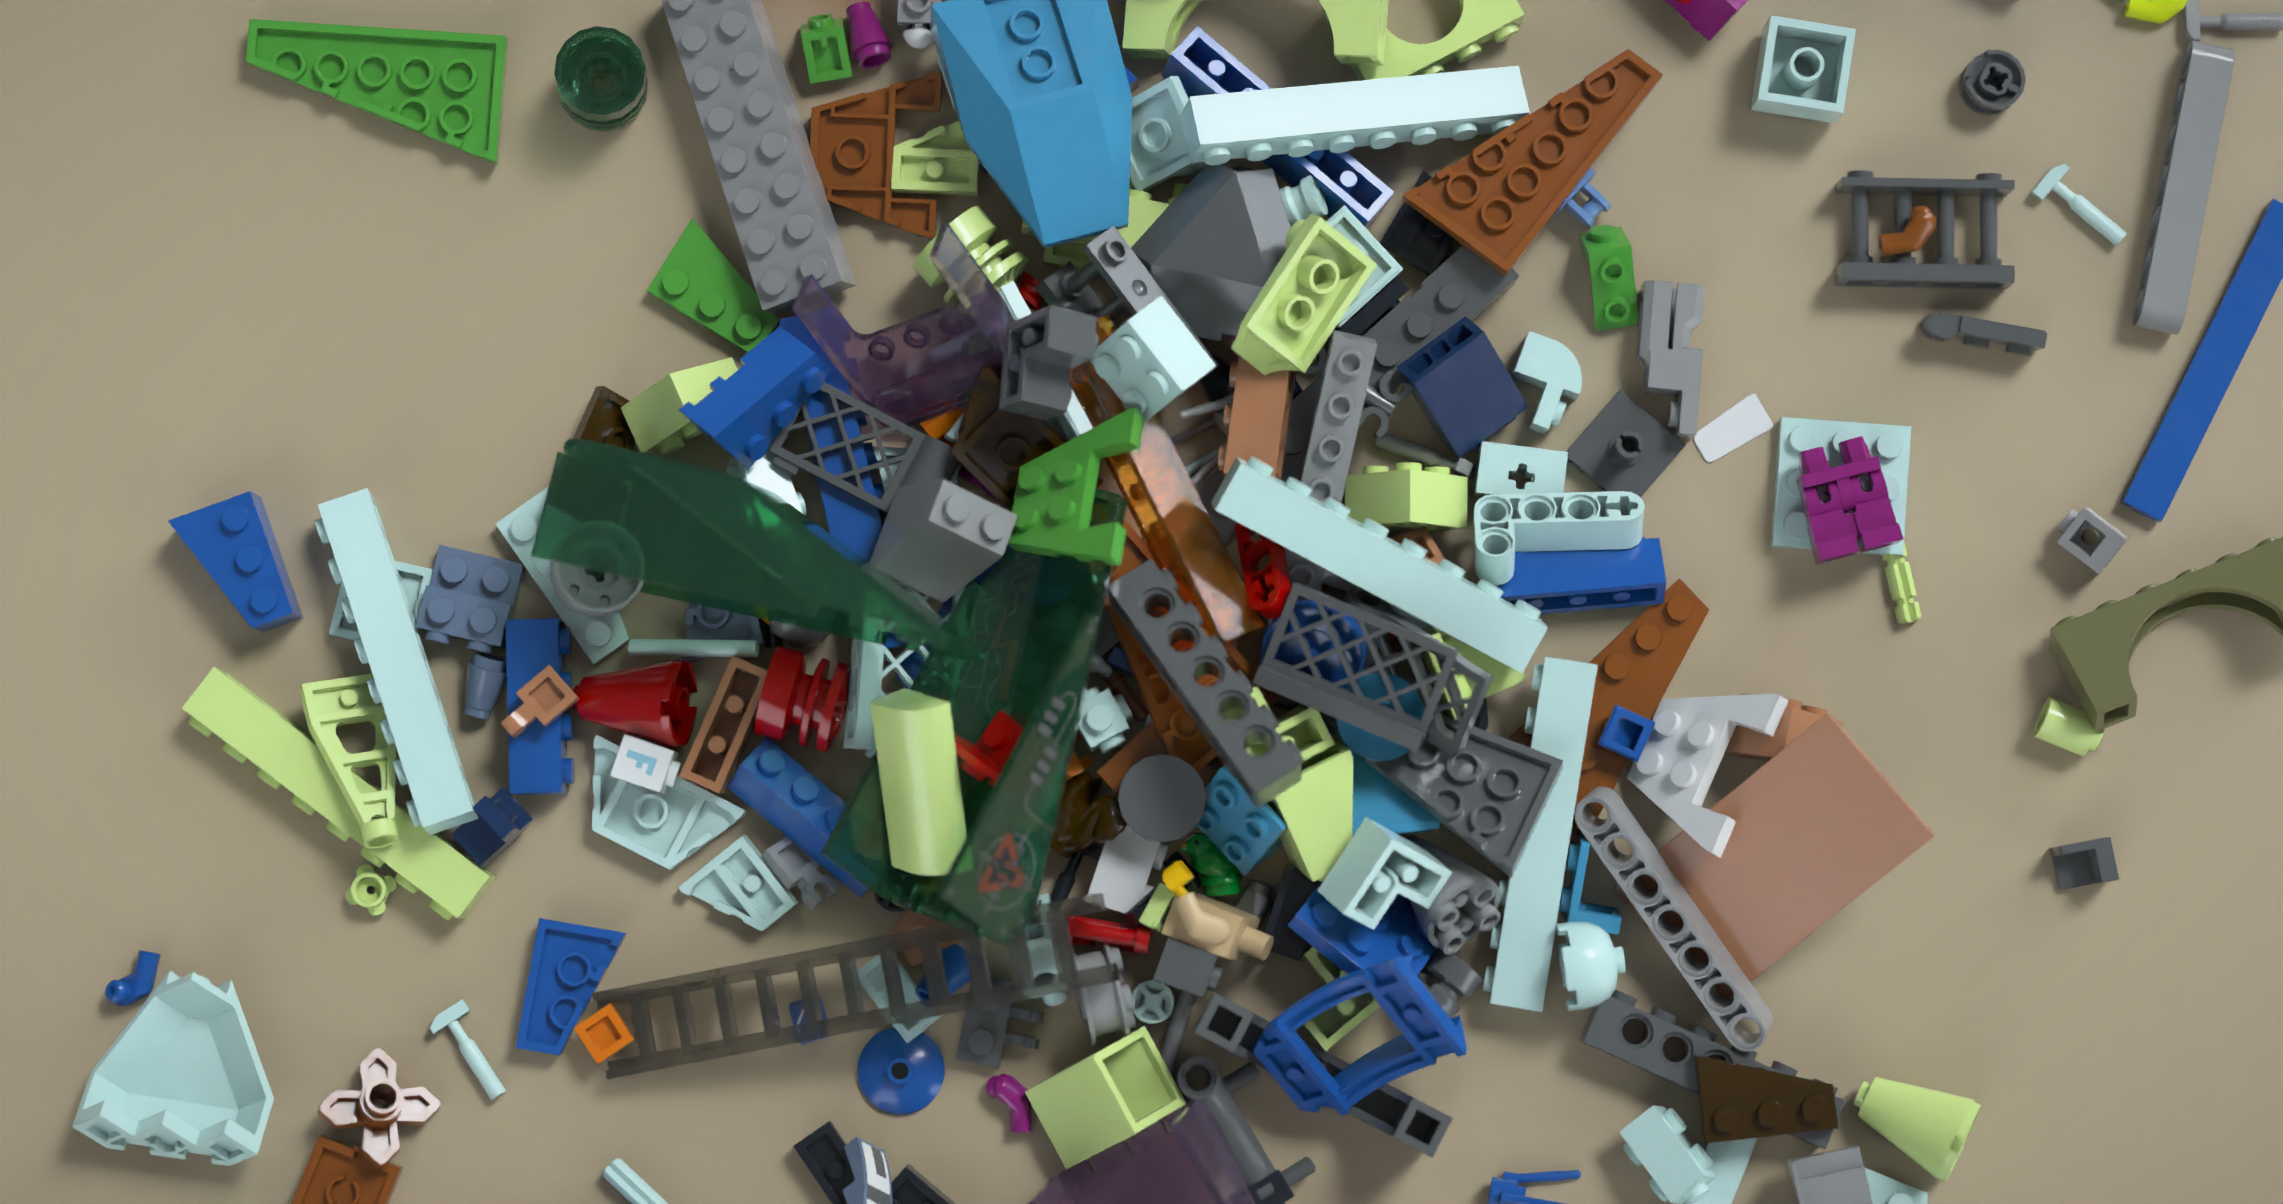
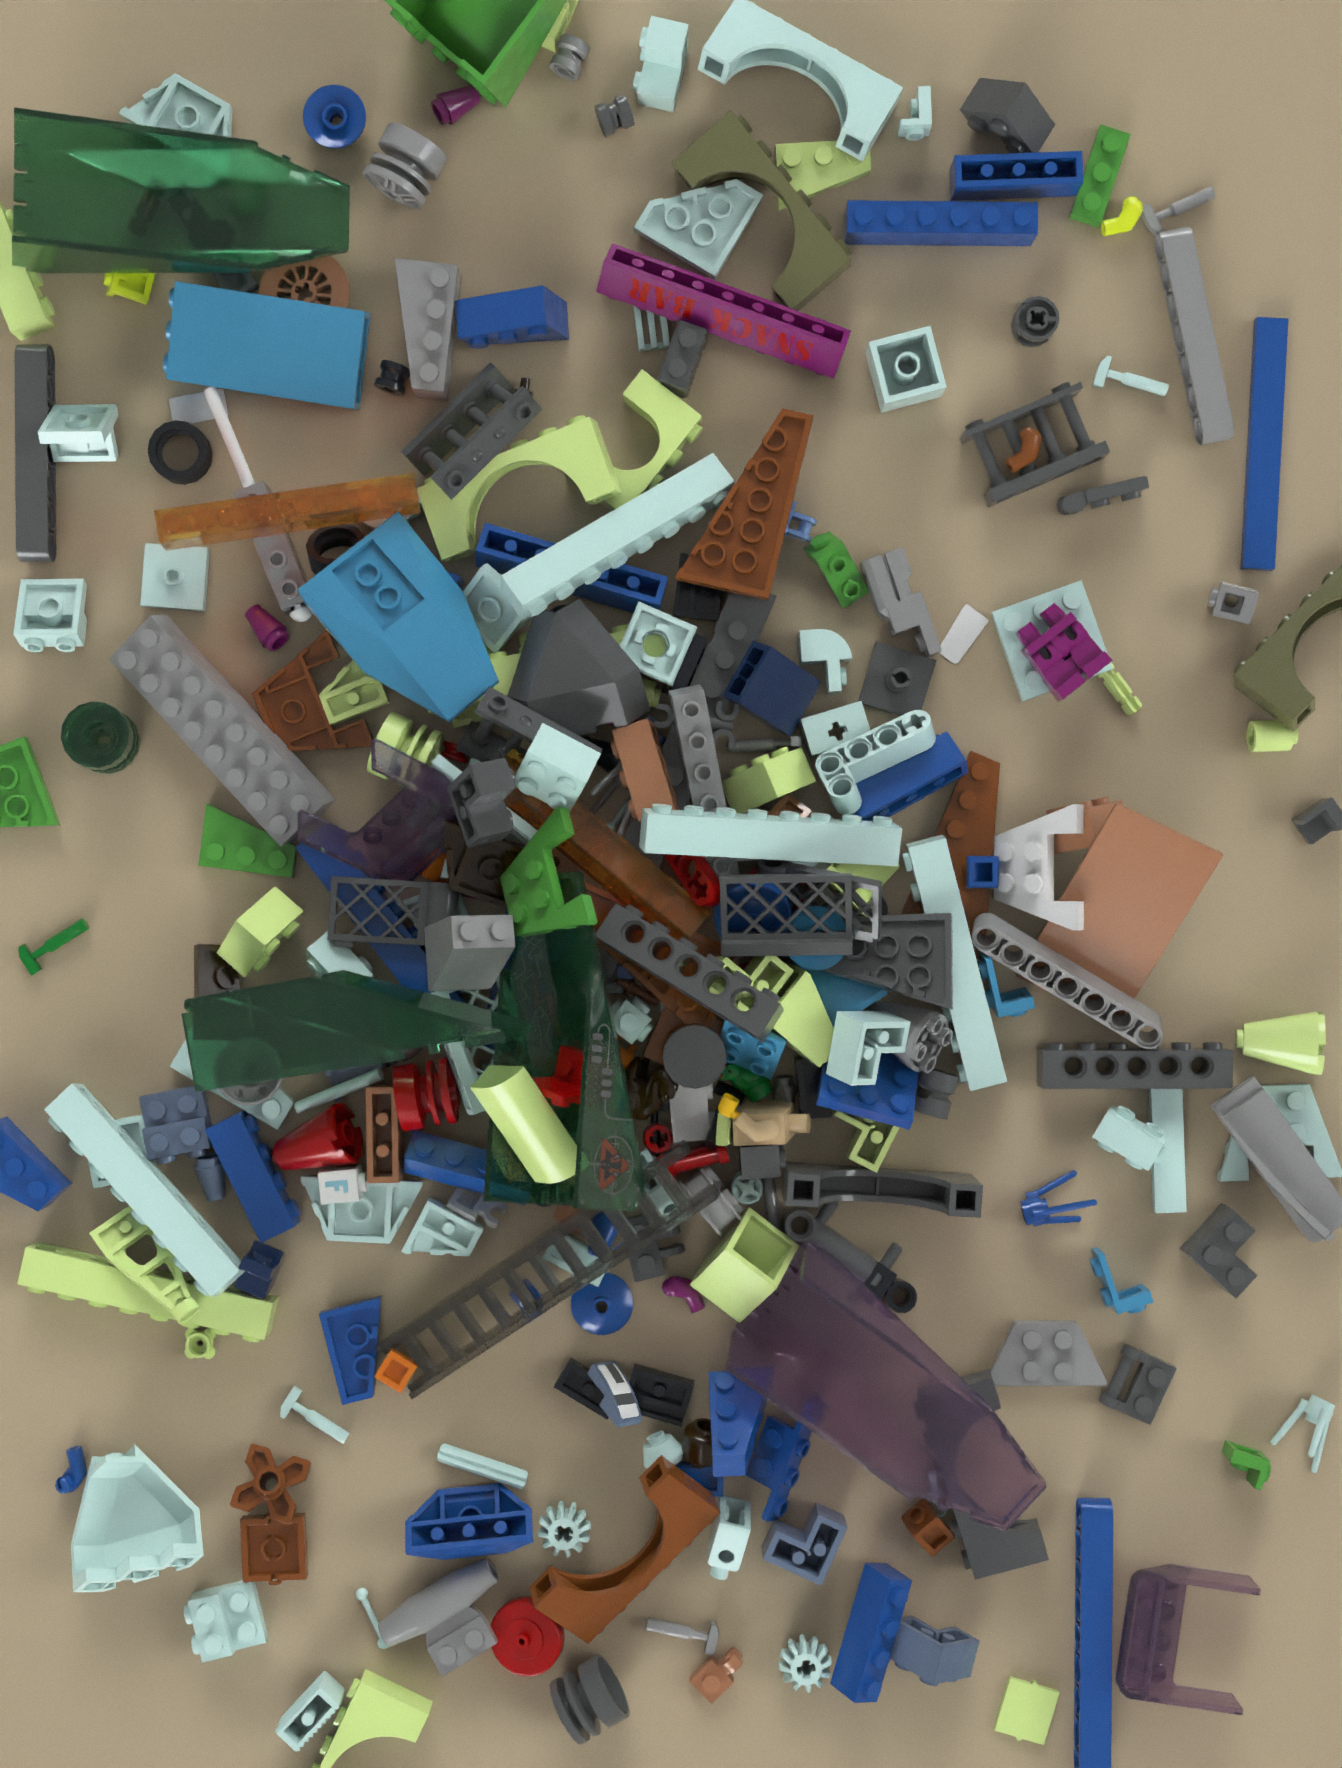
camera: 25 degrees left, 5 degrees up
nougat plate [501,665,579,738] -> none
blue wedge [679,326,831,470] -> none
bright green bracket [800,14,852,84] -> none
yellowish green slope [1231,214,1377,376] -> none
blue wedge [1252,955,1467,1116] -> none
light aqua wheel [1279,175,1328,226] -> none
light aqua cylinder [1556,922,1626,1011] -> none
dark brown wing [1694,1055,1838,1143] -> none
none -> green piece [18,918,89,975]
none -> red bush [642,1123,673,1153]

